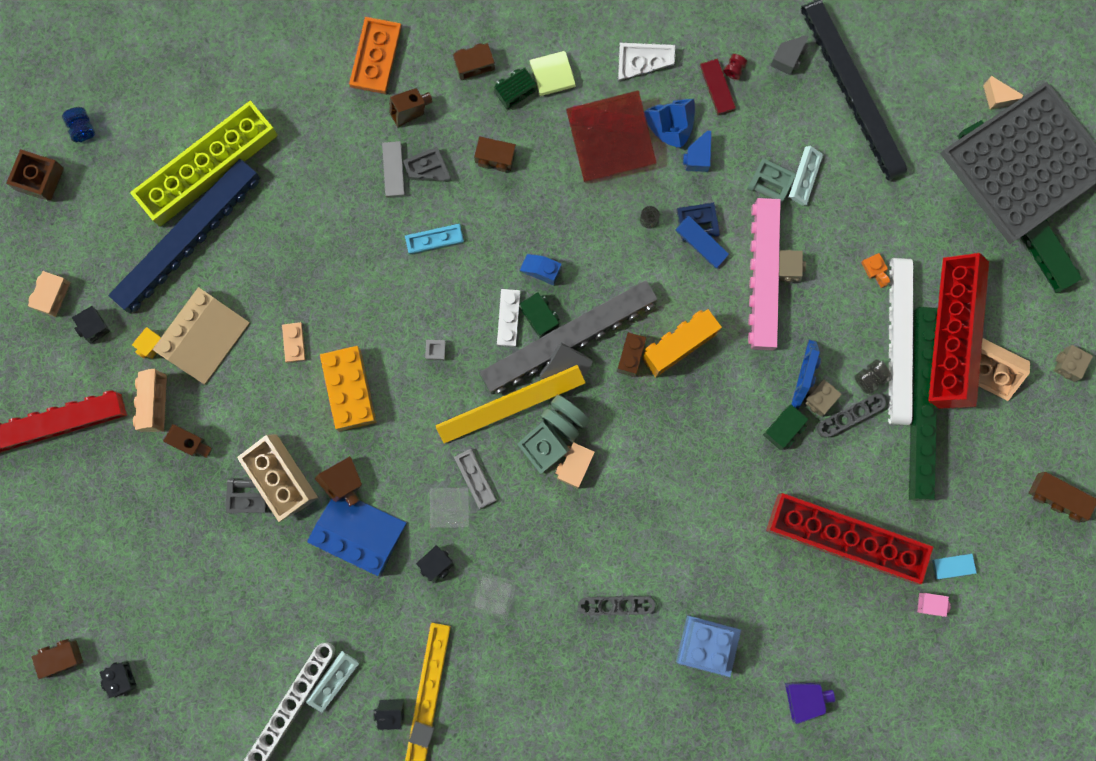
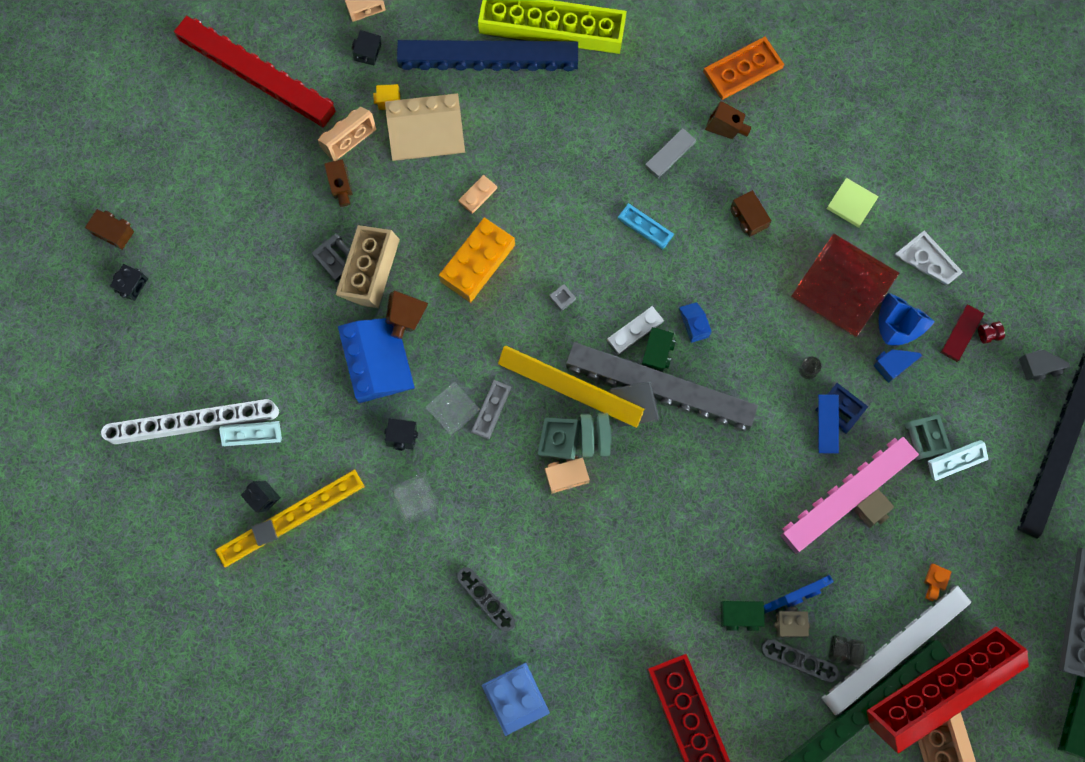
camera: 50 degrees right, 5 degrees down
dark grey wing [403,147,451,182] -> none
reddish brown brick [453,43,495,80] -> none
dark green brick [494,67,537,110] -> none
reddish brown brick [617,332,646,377] -> none
light orange brick [642,309,722,378] -> none

